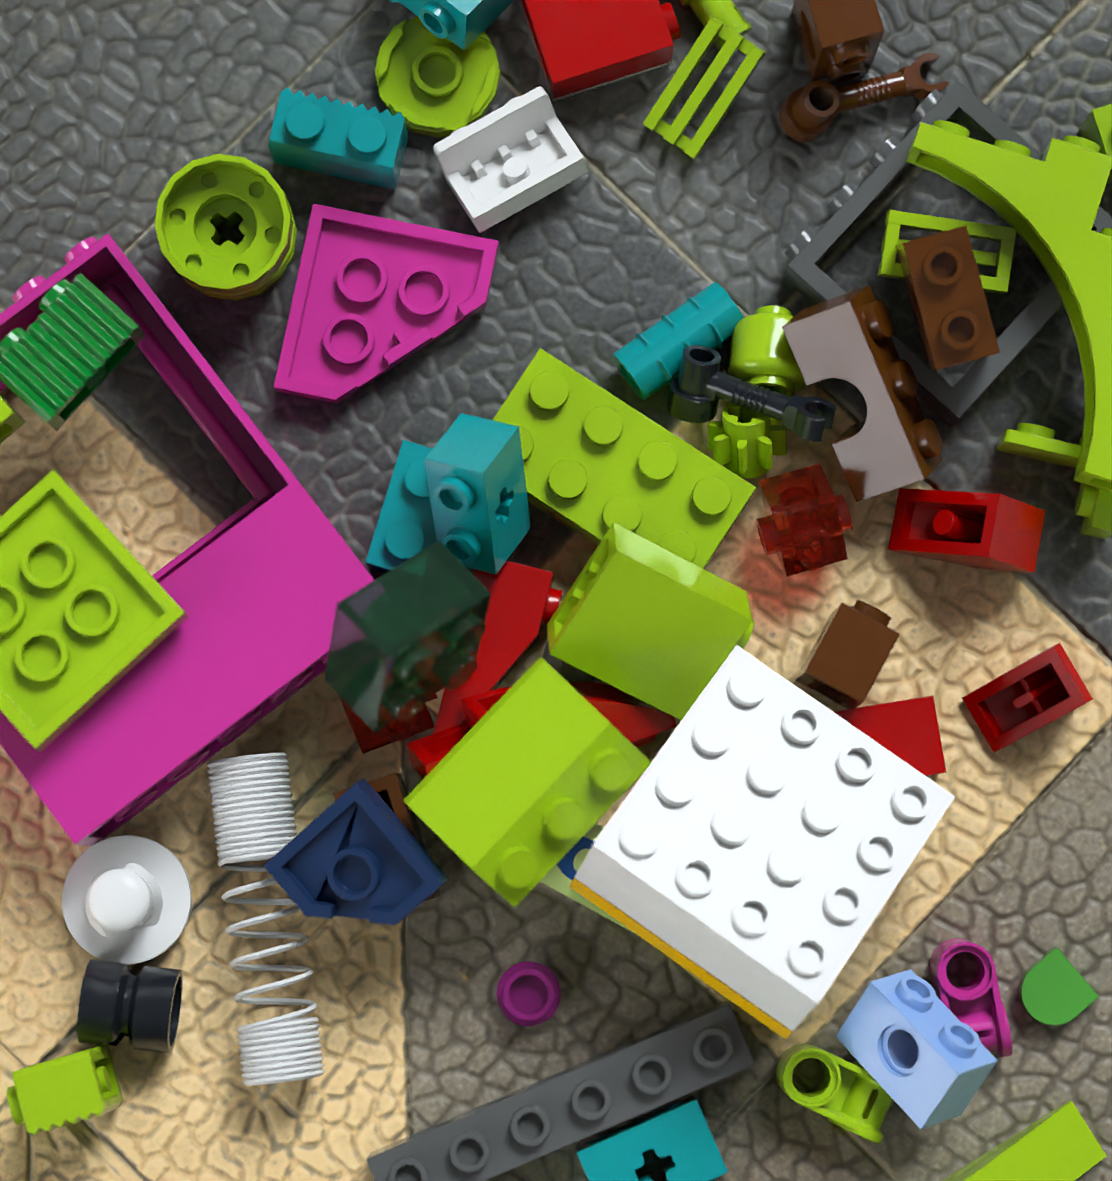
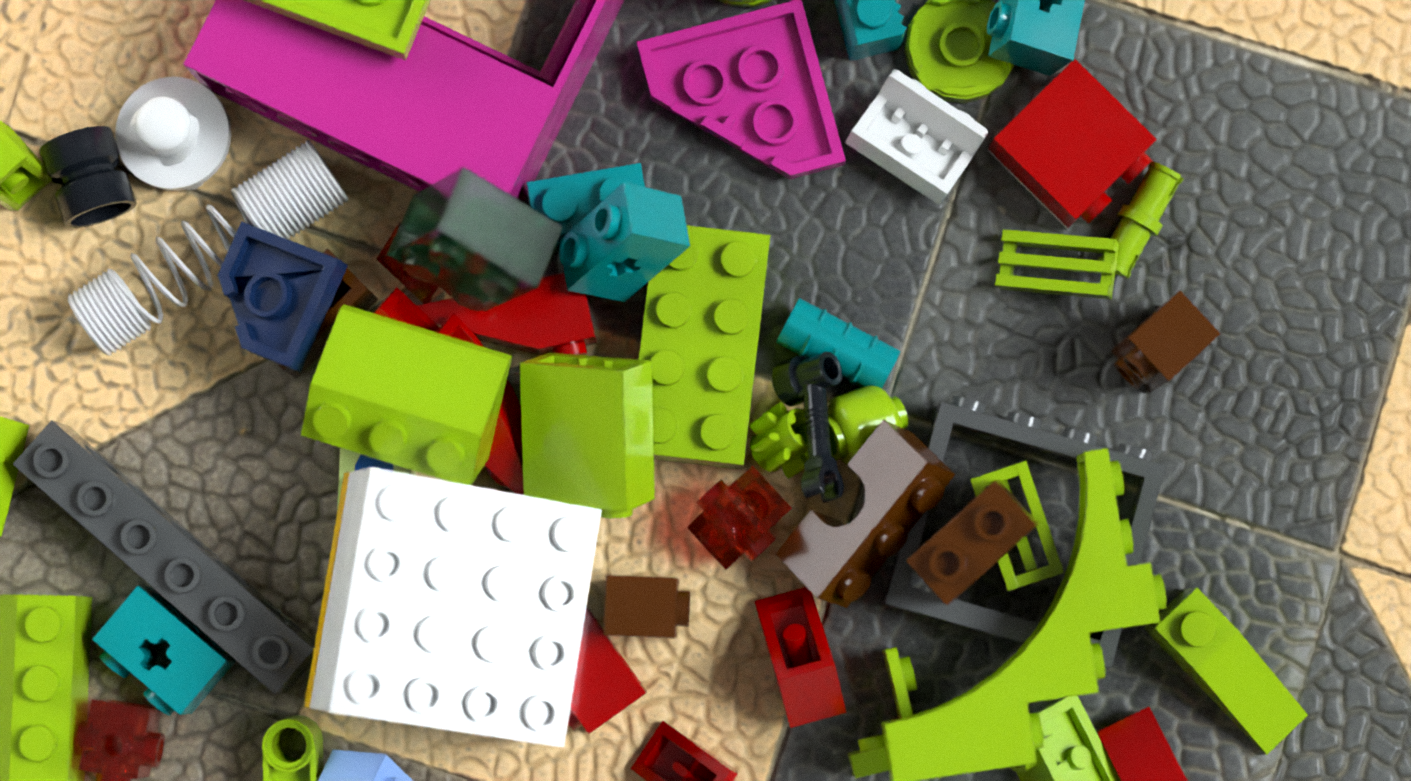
camera: 65 degrees right, 0 degrees up
magenta plate [497,961,561,1026] -> none
reddish brown brick [780,53,949,142] -> none

